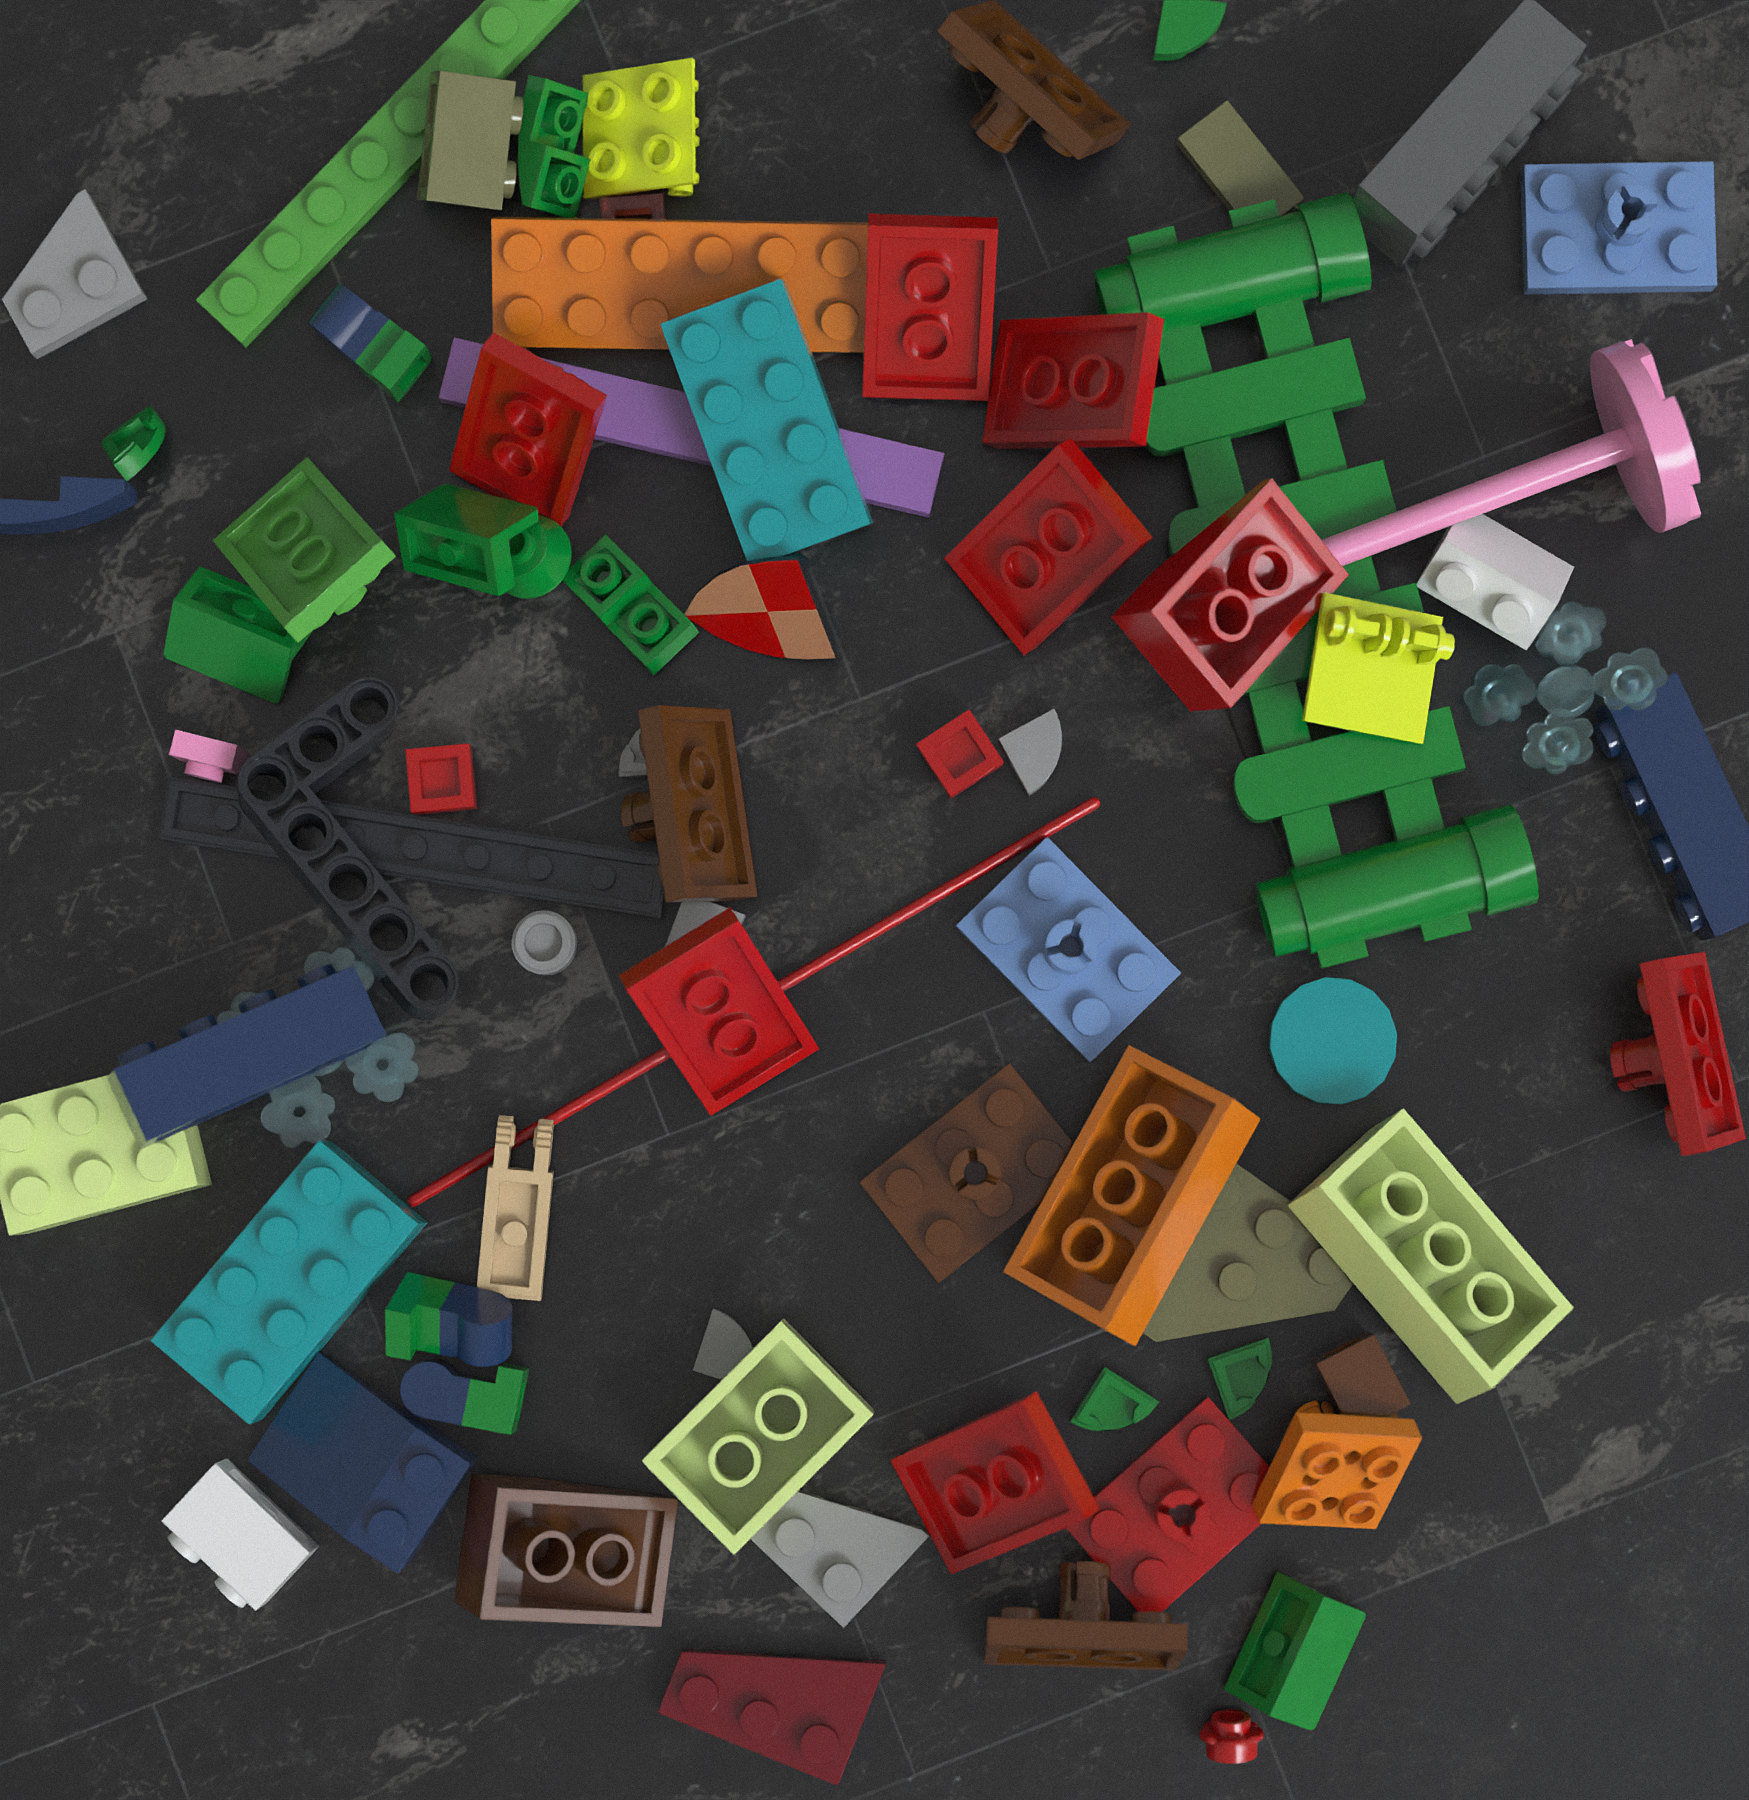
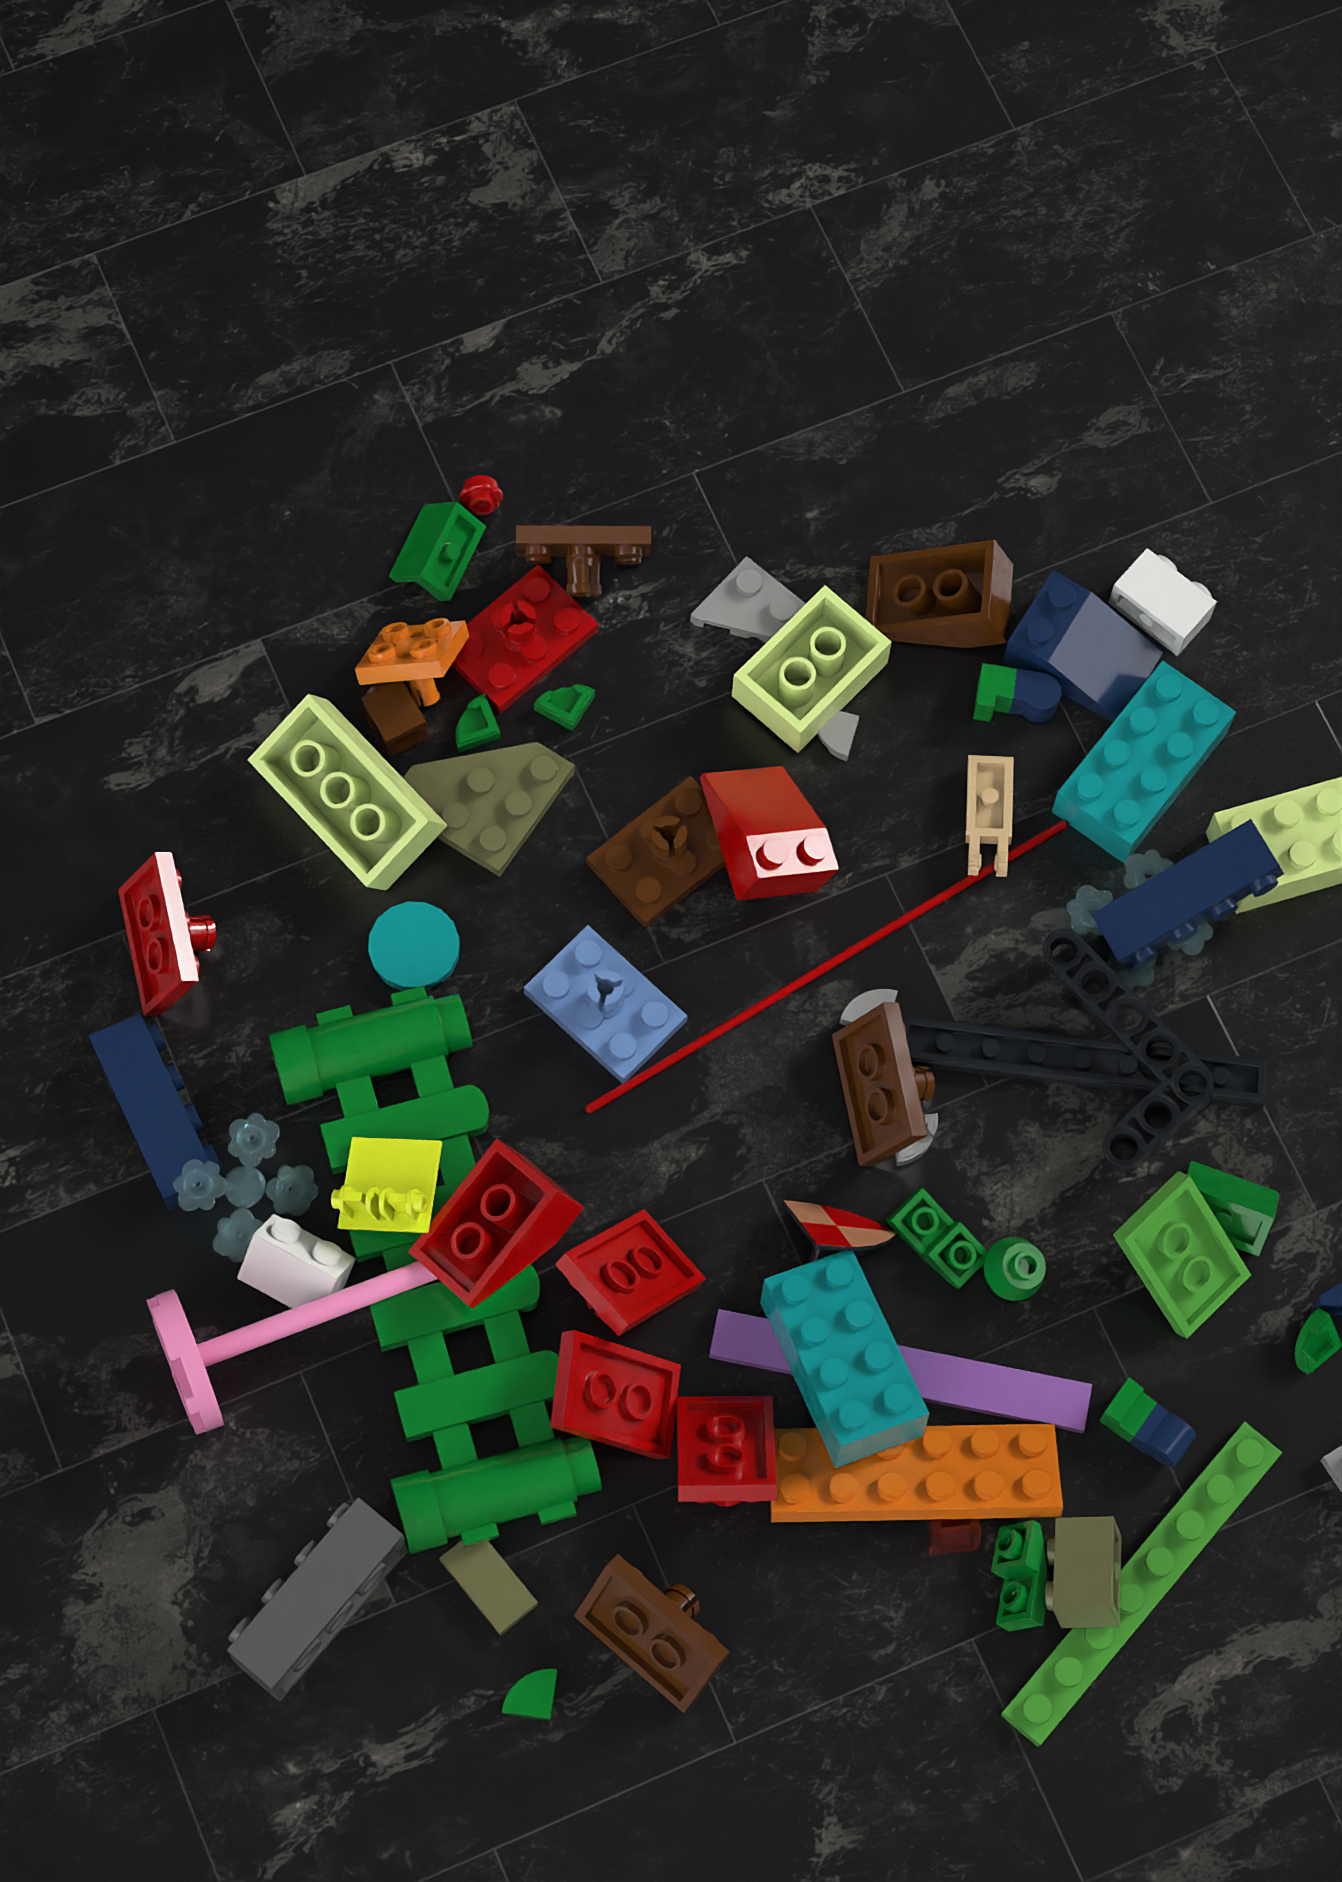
camera: 170 degrees right, 15 degrees down
bright pink plate [169,730,249,783] -> none
leg [385,1272,512,1367] -> none
green panel [394,484,539,596] -> none
red plate [405,743,477,815] -> none
red plate [449,332,607,527] -> none
light grey tile [512,911,577,975] -> none
neon yellow hinge [583,58,699,200] -> none
red plate [619,907,819,1116] -> none
dark red wing [658,1649,886,1786] -> none
red plate [890,1391,1100,1575] -> none
red plate [916,709,1004,799] -> none
light grey tile [998,709,1062,796] -> none
orange brick [1003,1045,1260,1346] -> none
medium blue plate [1520,162,1717,294] -> none
none -> red slope [700,766,839,901]

